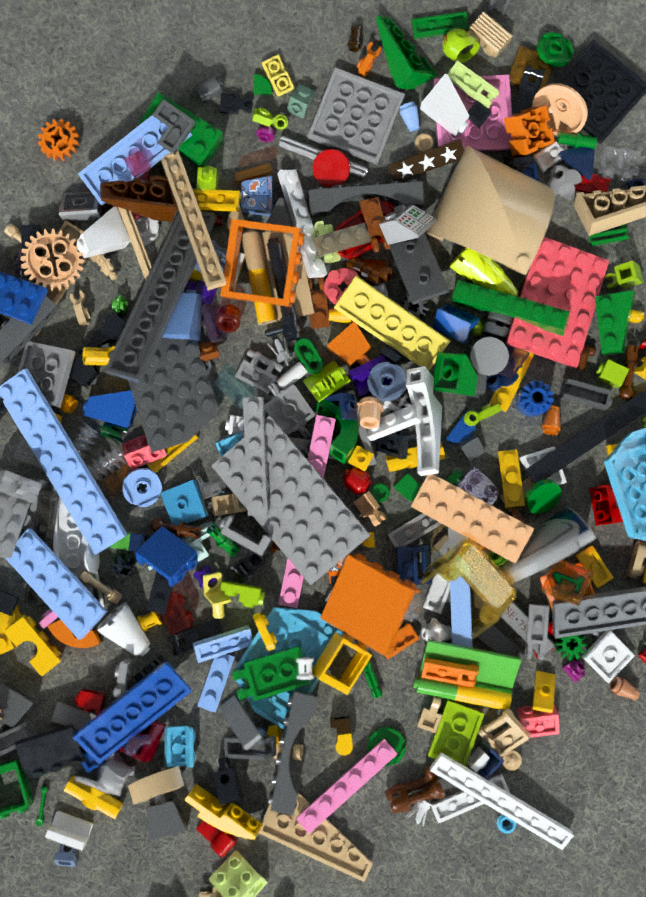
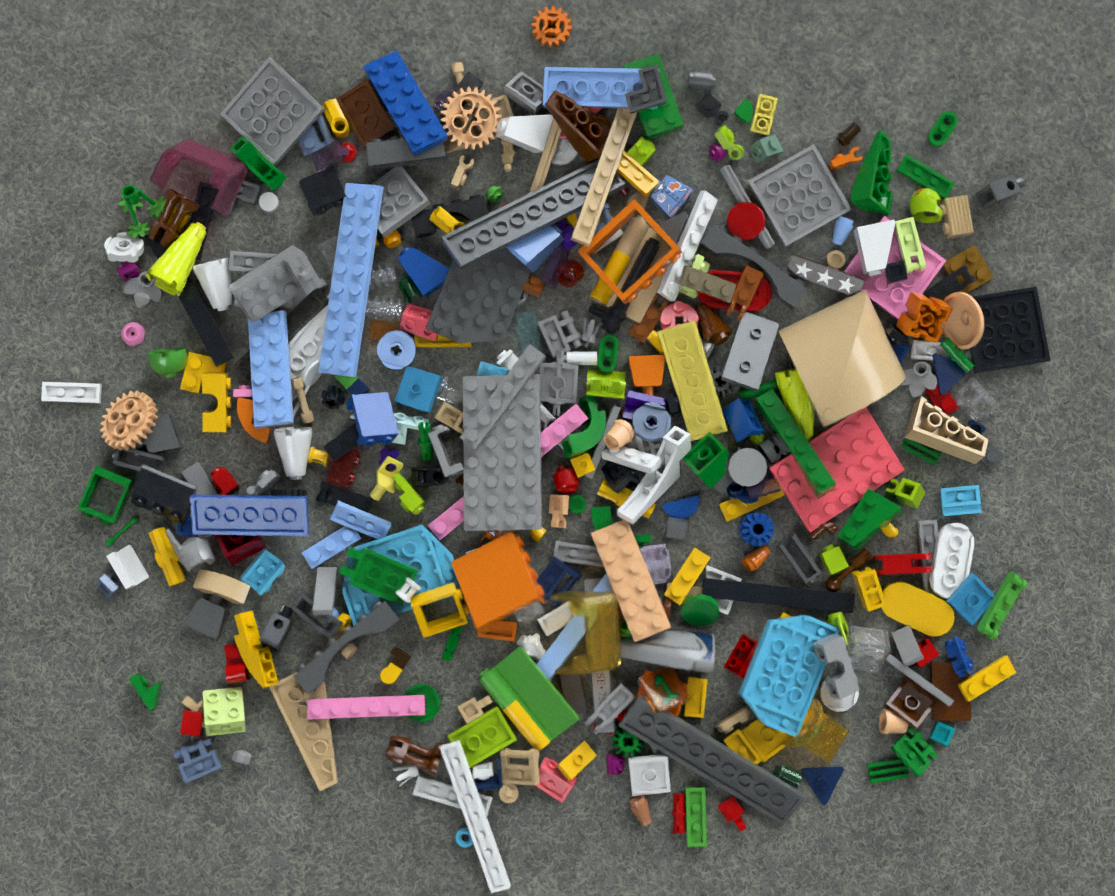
camera: 30 degrees right, 0 degrees up
clear pink tile [124,150,151,177] -> none
clear purple arm [124,734,151,756] -> none
reddish brown pin [150,517,201,539] -> none
clear orange tile [234,163,273,185] -> none
yellow plate [252,612,278,651] -> none
dark blue bracket [325,393,357,420] -> none
slope [379,204,437,245] -> none
orange plate [421,658,479,687] -> none
lime plate [464,403,502,426] -> none
green tile [536,32,574,67] -> none
none -> green pin [738,379,779,399]

